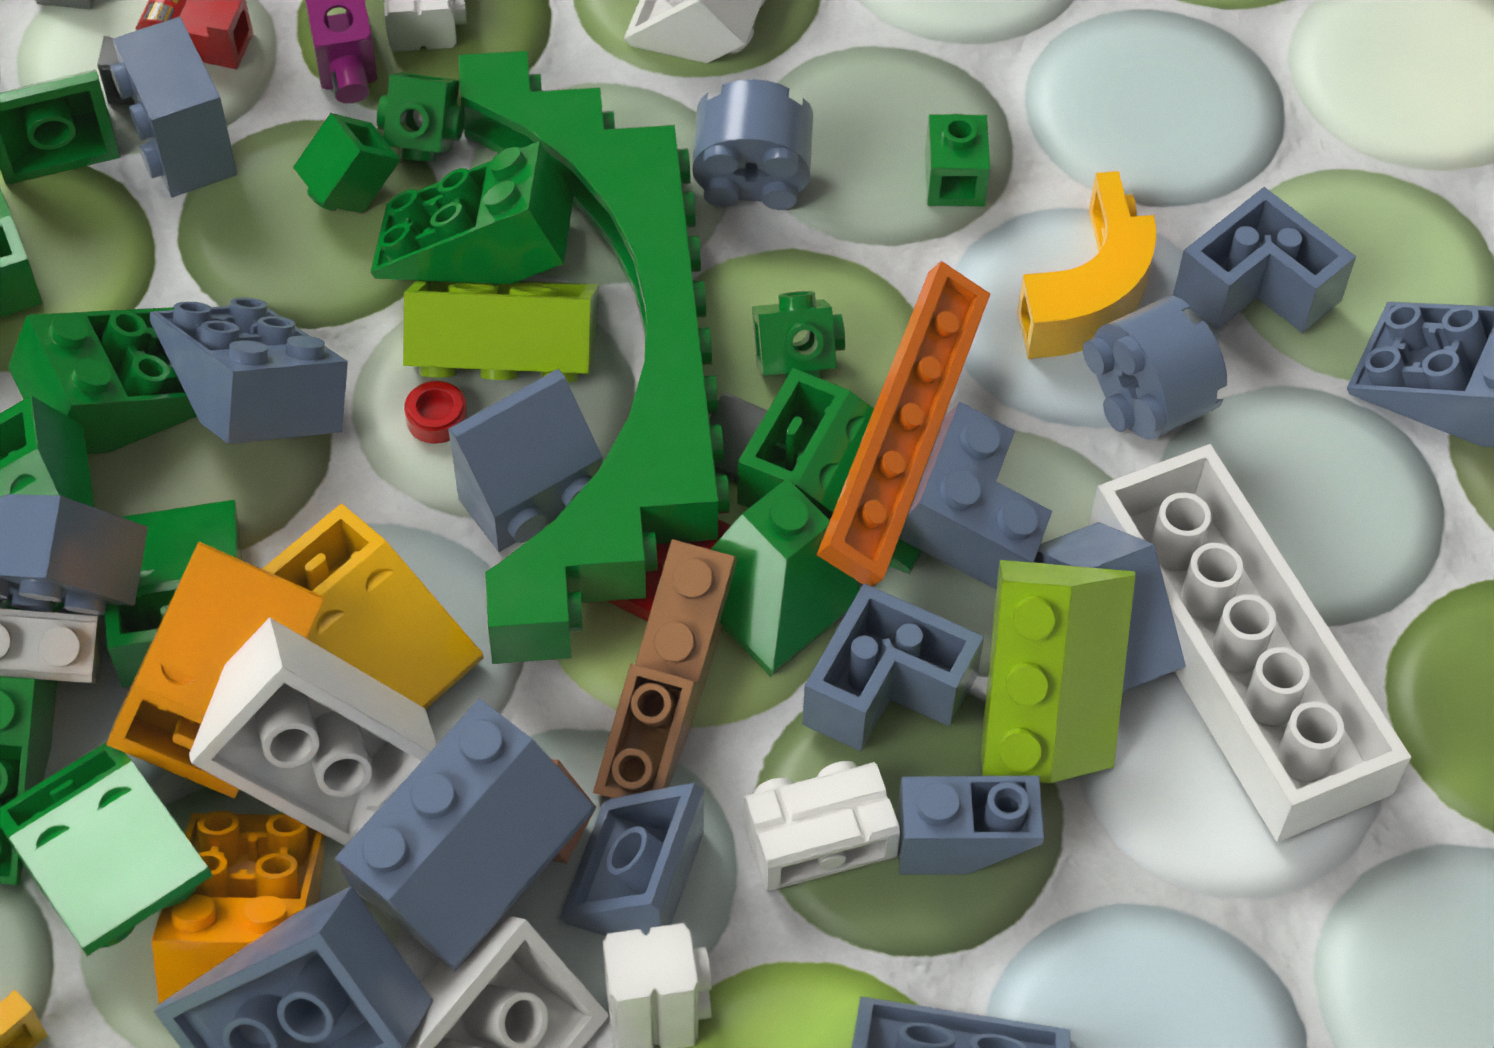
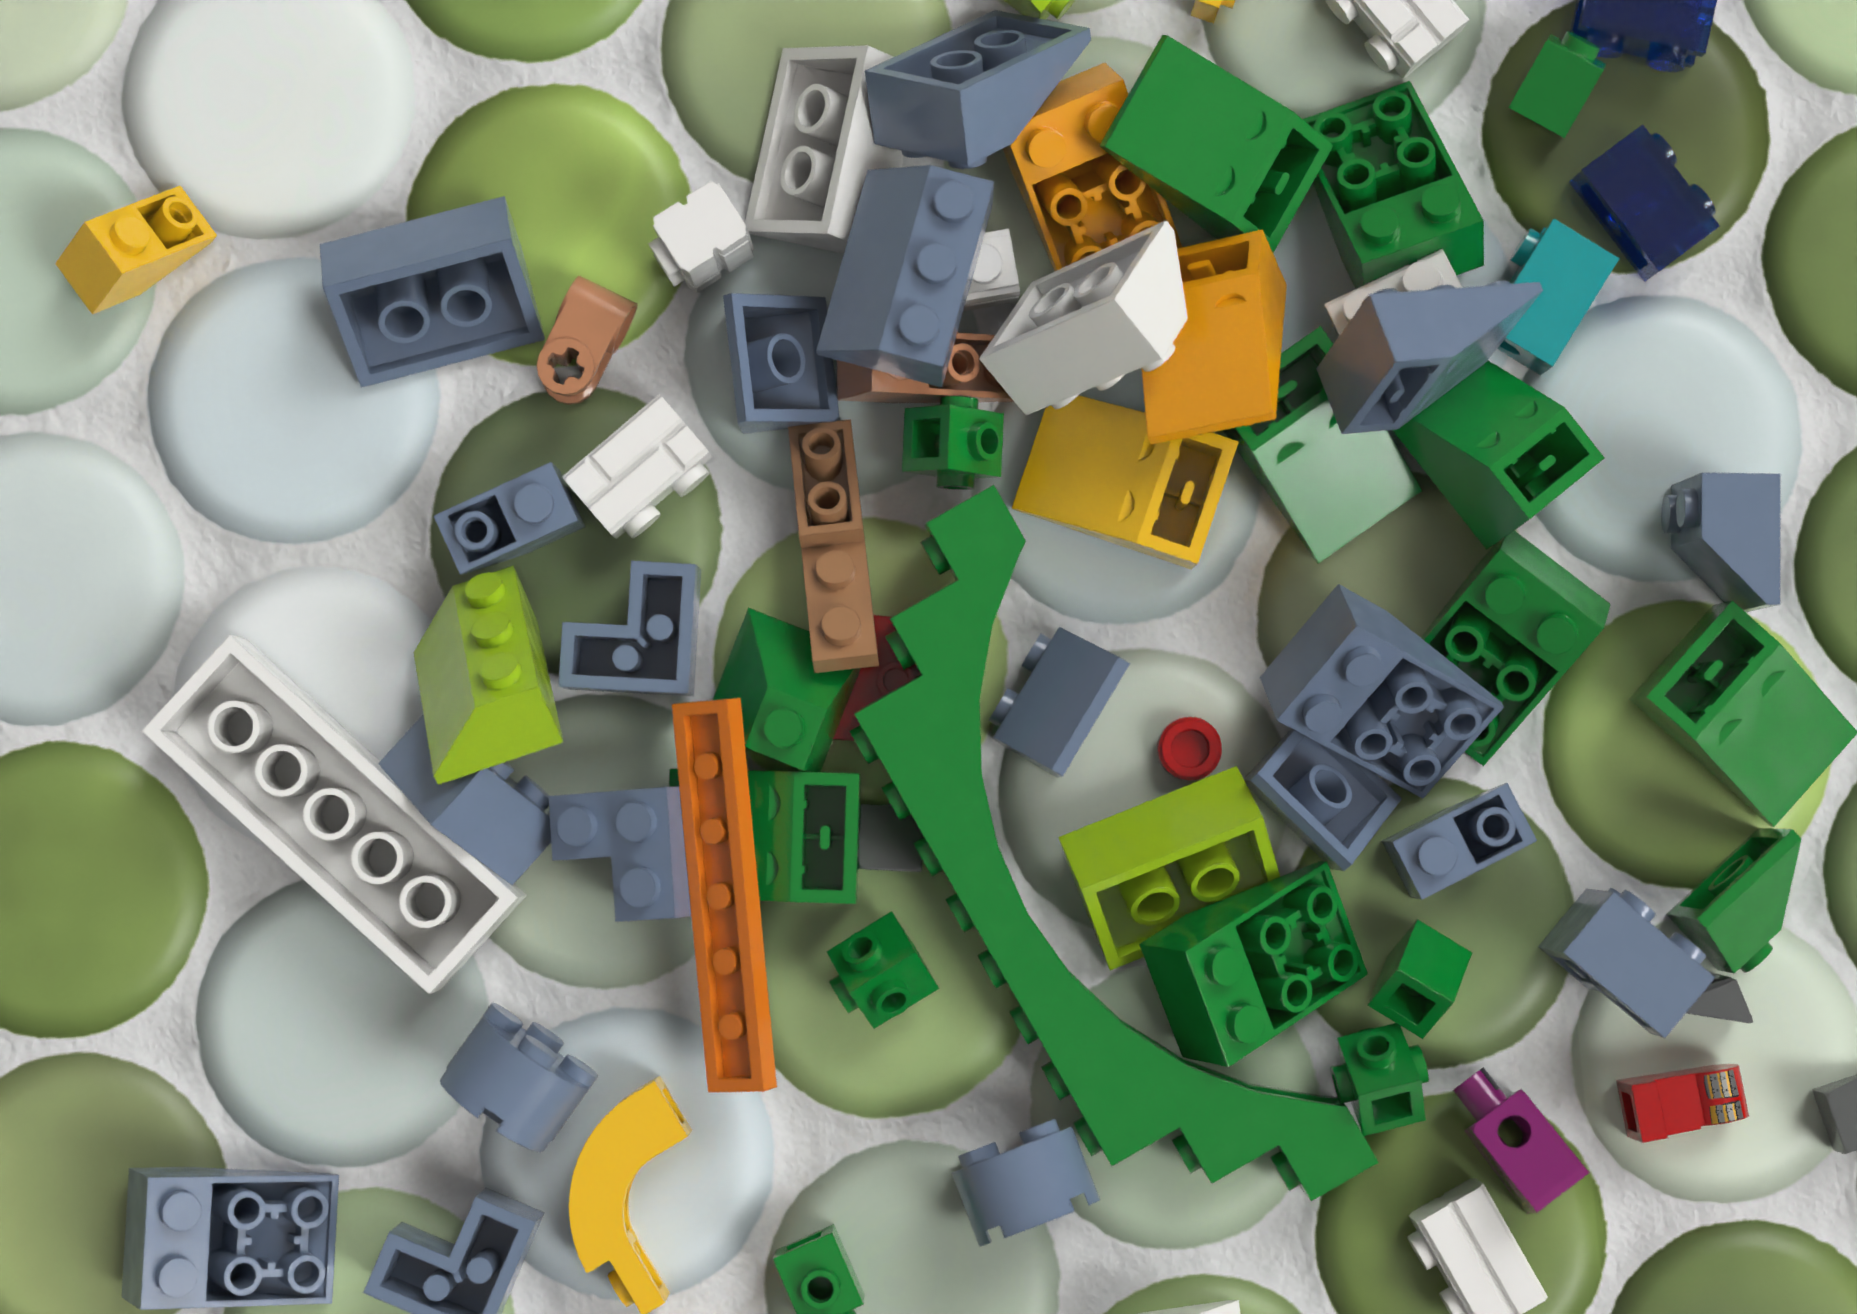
camera: 155 degrees right, 30 degrees up
none -> nougat piece [537,276,637,405]
none -> green brick [902,396,1004,490]
none -> sand blue slope [1243,729,1402,871]
none -> sand blue slope [1382,783,1537,900]

